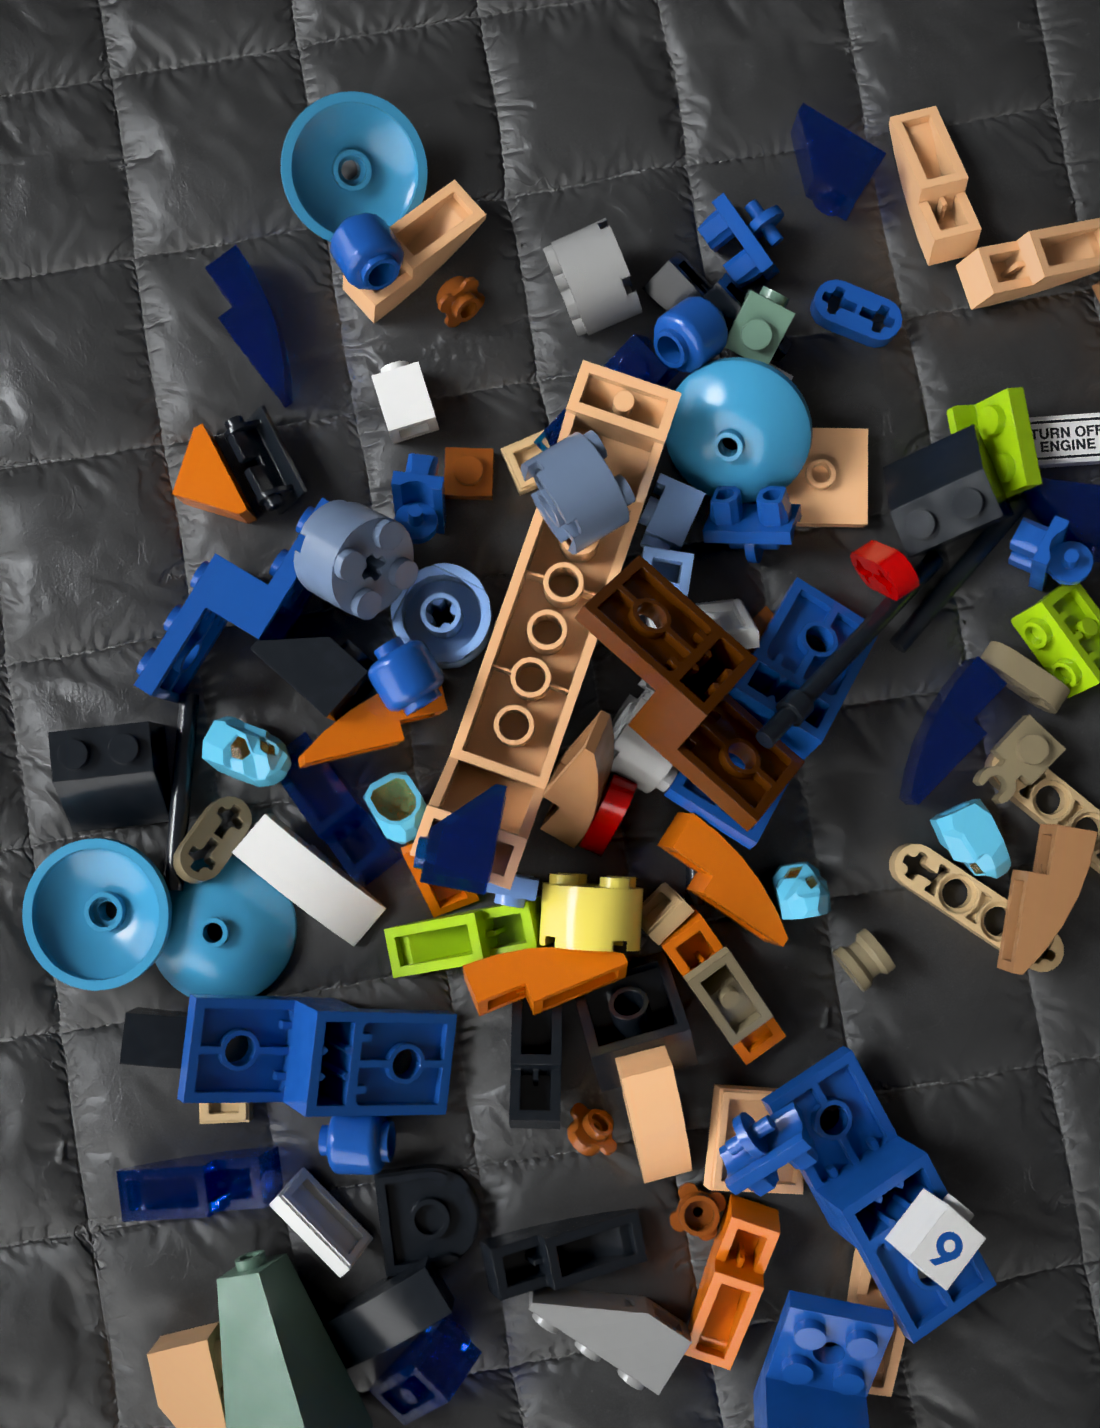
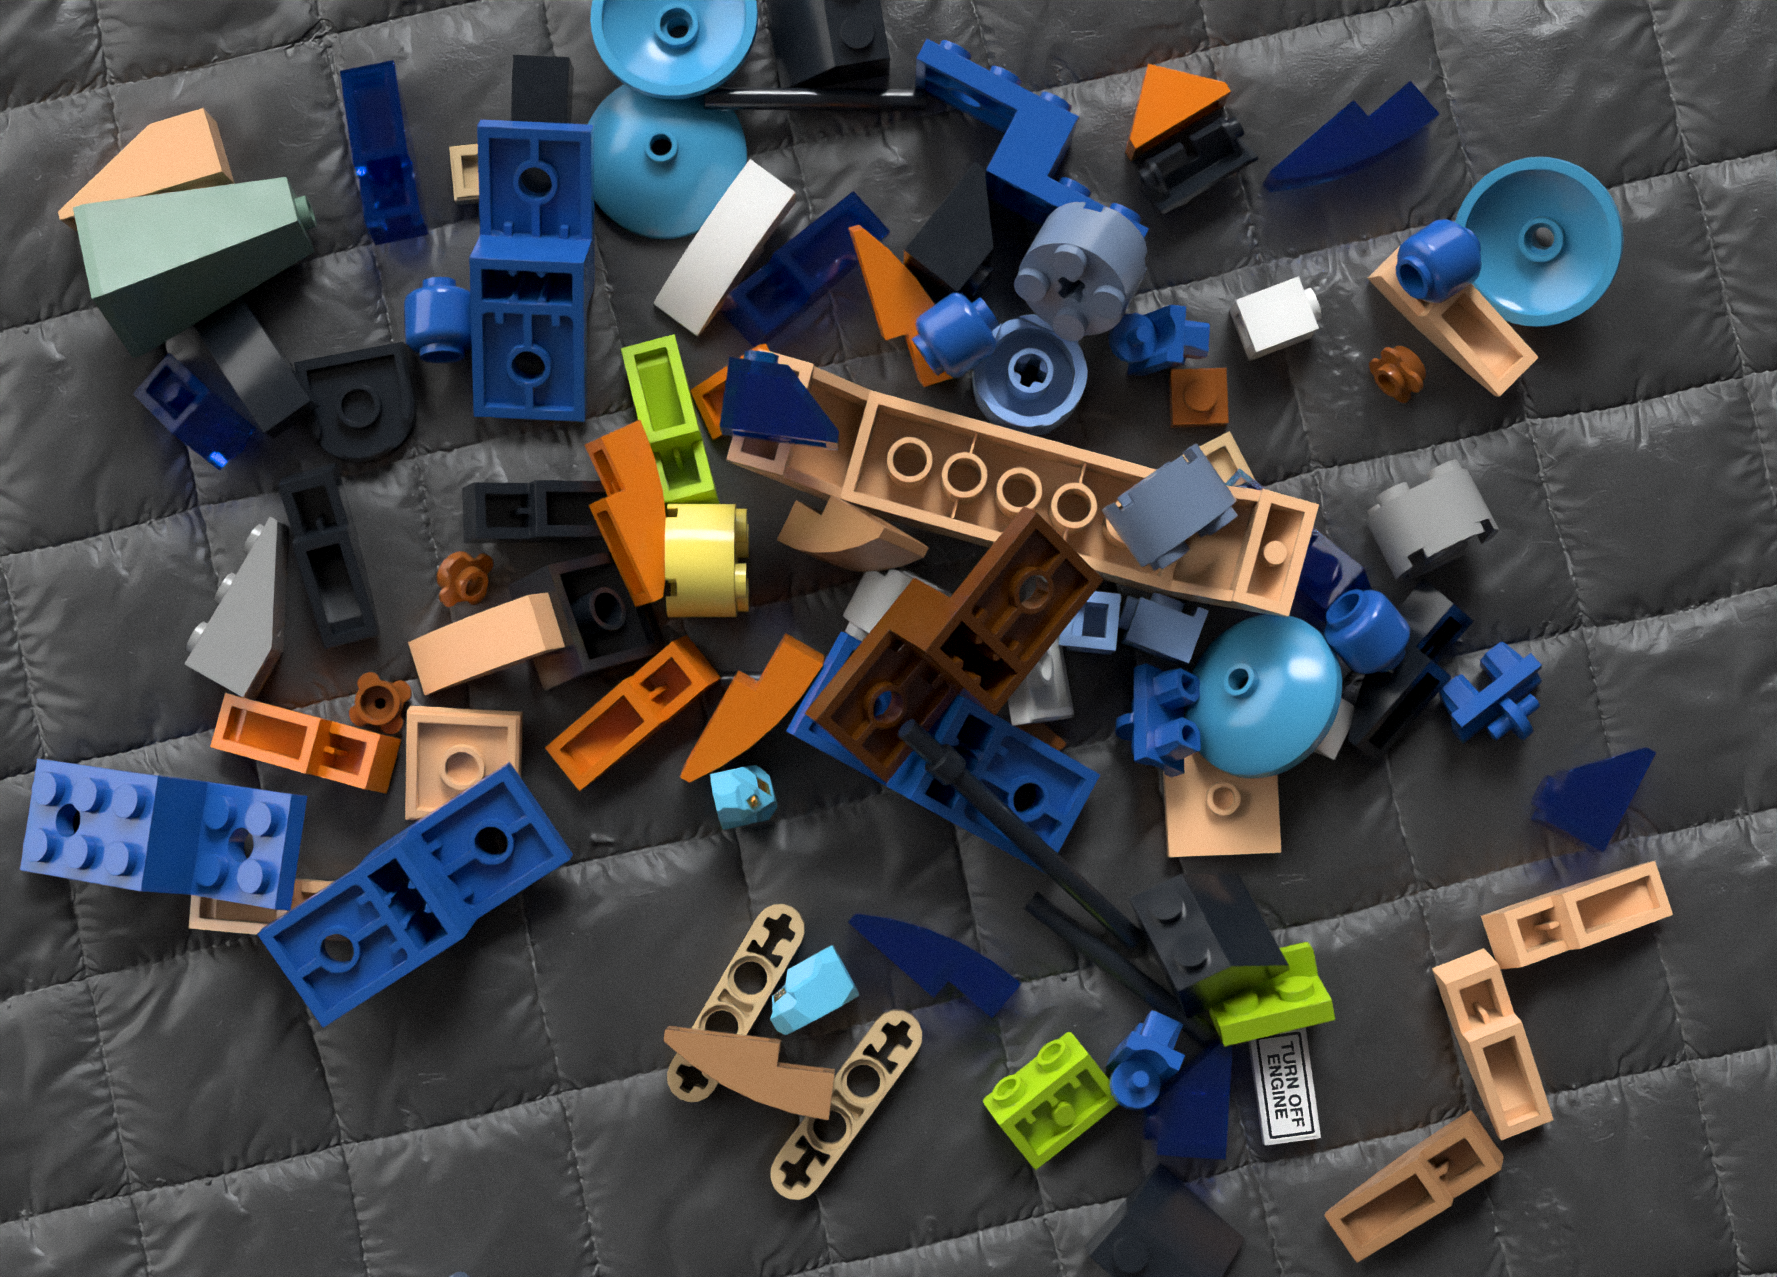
camera: 85 degrees right, 0 degrees up
dark tan beam [173,796,252,884] -> none
medium azure rock [202,716,292,787] -> none
white tile [269,1167,373,1278] -> none
rock [363,771,427,844] -> none
medium blue plate [485,873,540,908] -> none
red beam [578,773,637,857] -> none
tan tile [641,882,694,946] -> none
dark tan slope [683,946,774,1047] -> none
blue hips [719,1102,819,1197] -> none
sand green bracket [725,286,796,365] -> none
blue beam [810,279,903,348] -> none
dark tan wheel [832,928,896,992] -> none
red beam [850,540,920,601] -> none
white brick [885,1188,986,1291] -> none
dark tan plate [972,714,1066,804] -> none
dark tan beam [977,641,1070,714] -> none

